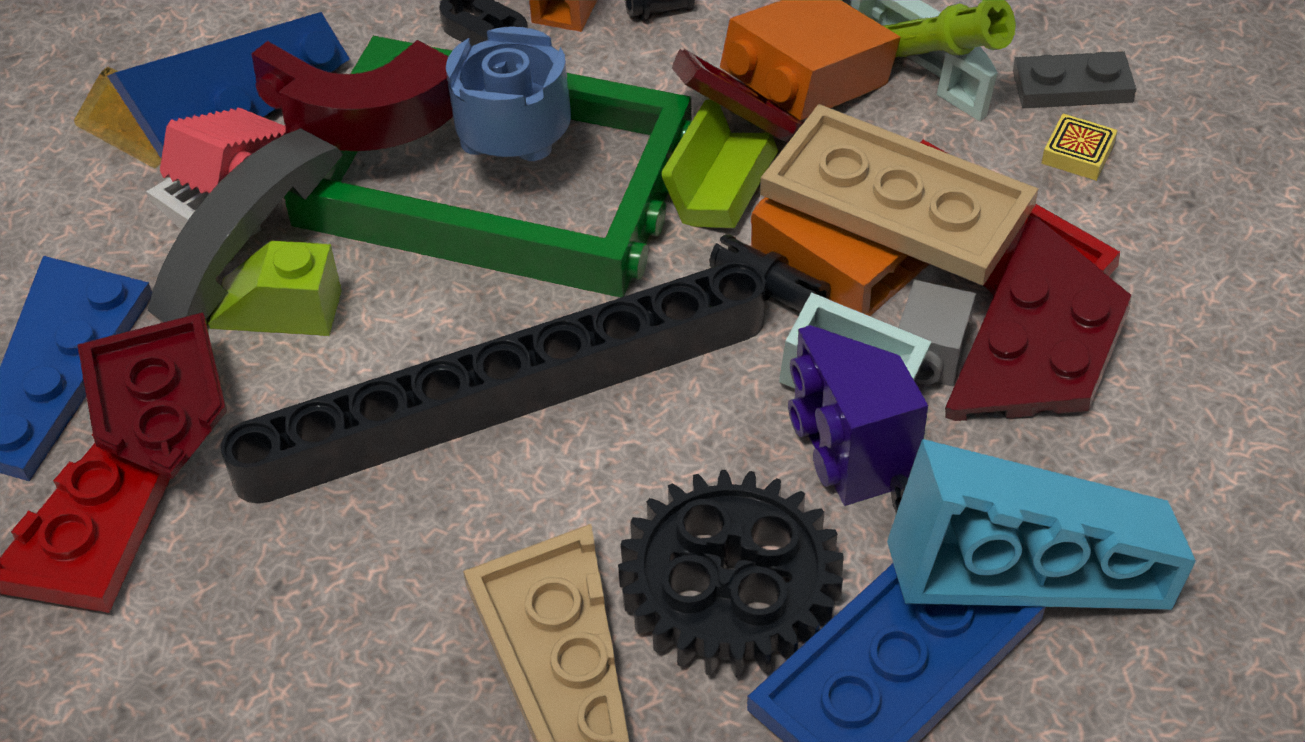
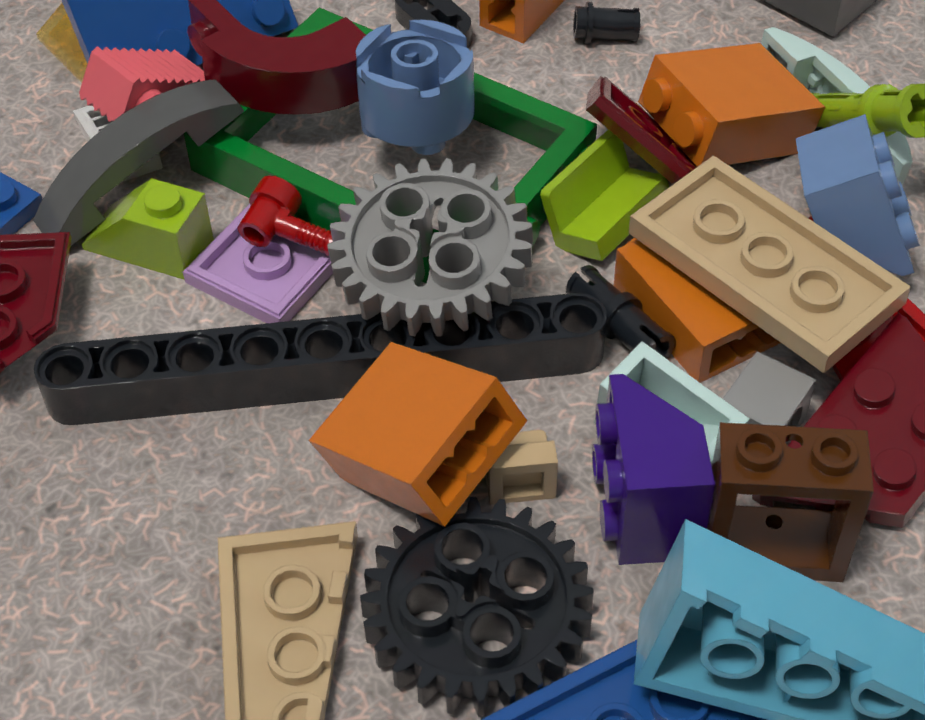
camera: 15 degrees right, 0 degrees up
none -> lavender tile [183,204,333,323]
none -> red brick [237,175,333,256]
none -> orange brick [308,342,527,527]
none -> light grey gear [328,158,533,336]
none -> tan panel [486,430,558,505]
none -> reddish brown window [707,422,874,582]
none -> medium blue slope [796,114,920,276]

